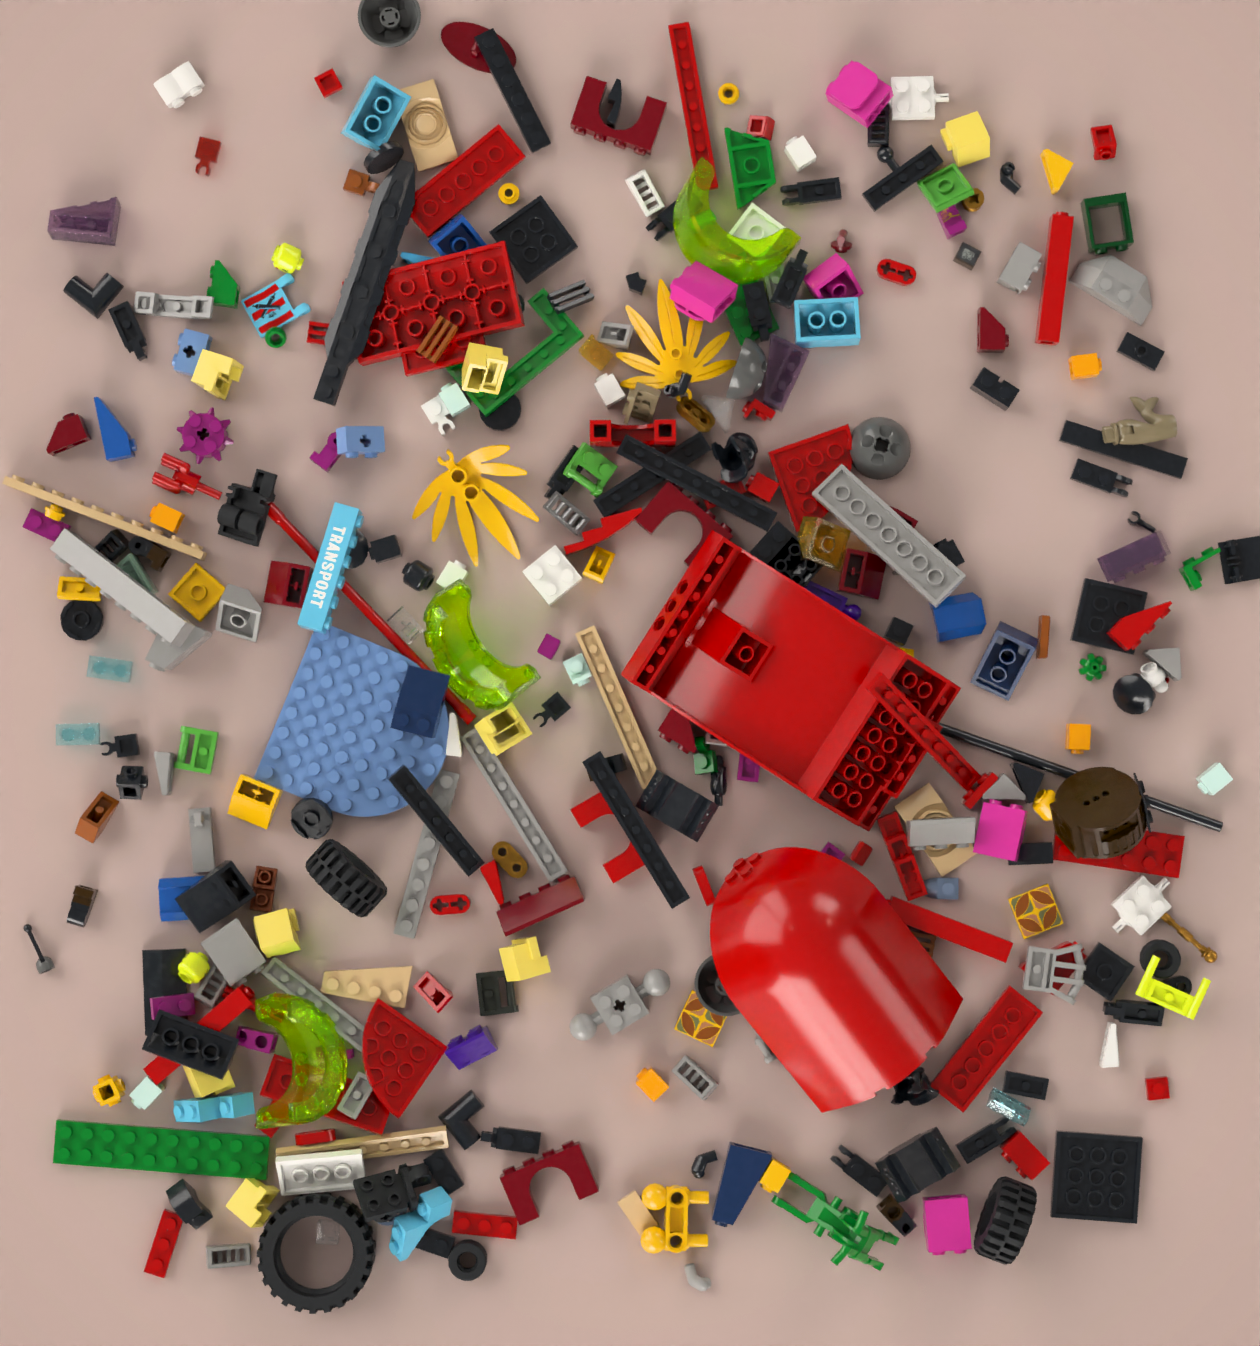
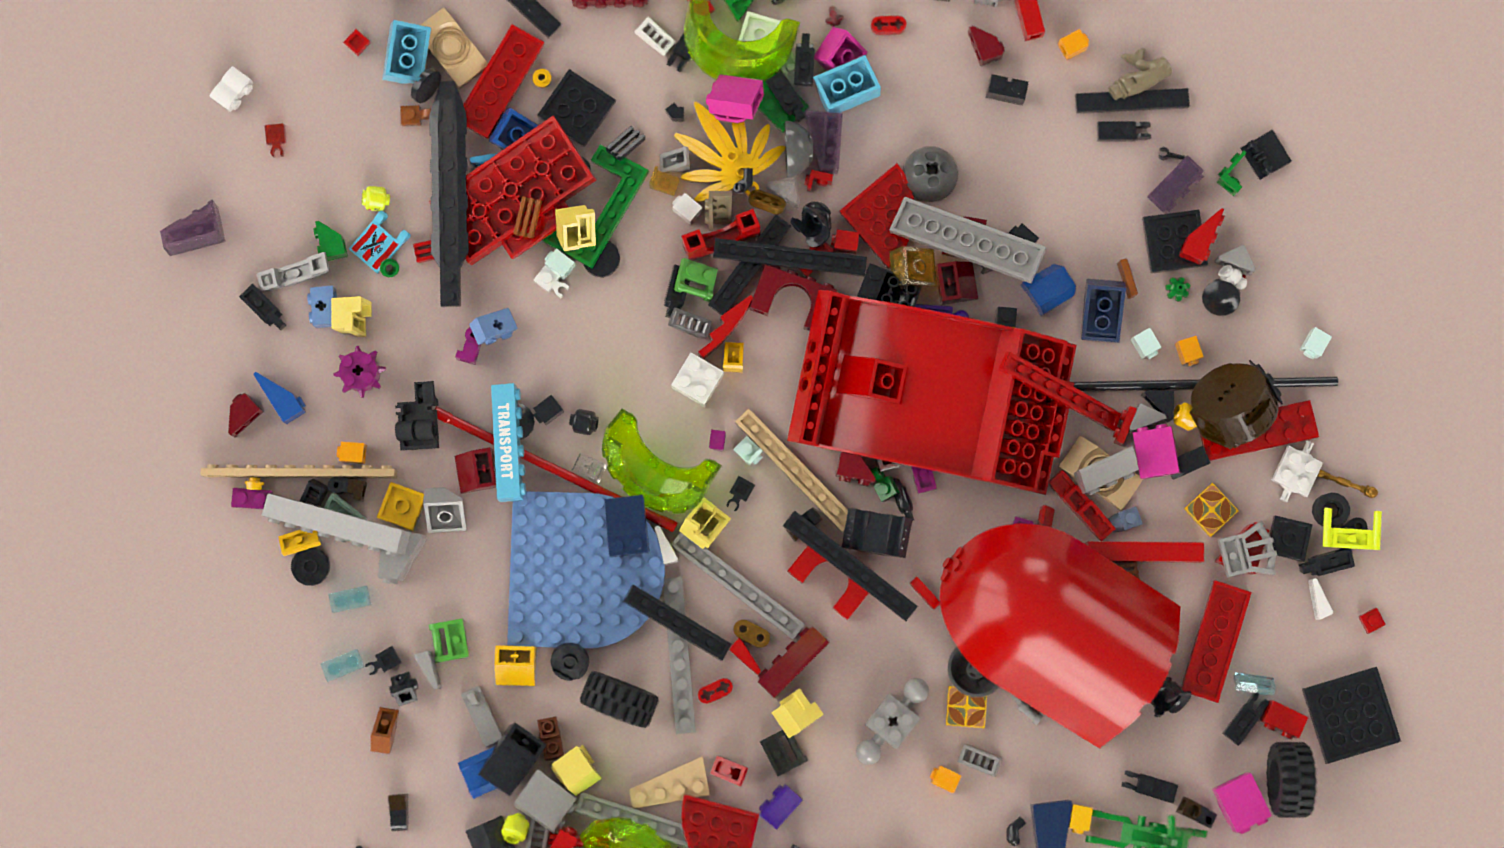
camera: 25 degrees left, 5 degrees down
black brick [63,272,124,319] -> none
red plant [152,453,223,500] -> none
yellow plant [412,445,539,567] -> none
white brick [436,560,468,595] -> none
black slope [875,1127,961,1203] -> none
black plate [1002,1070,1049,1100] -> none
black plate [1116,332,1165,371] -> none
none -> light aqua brick [1130,328,1161,359]

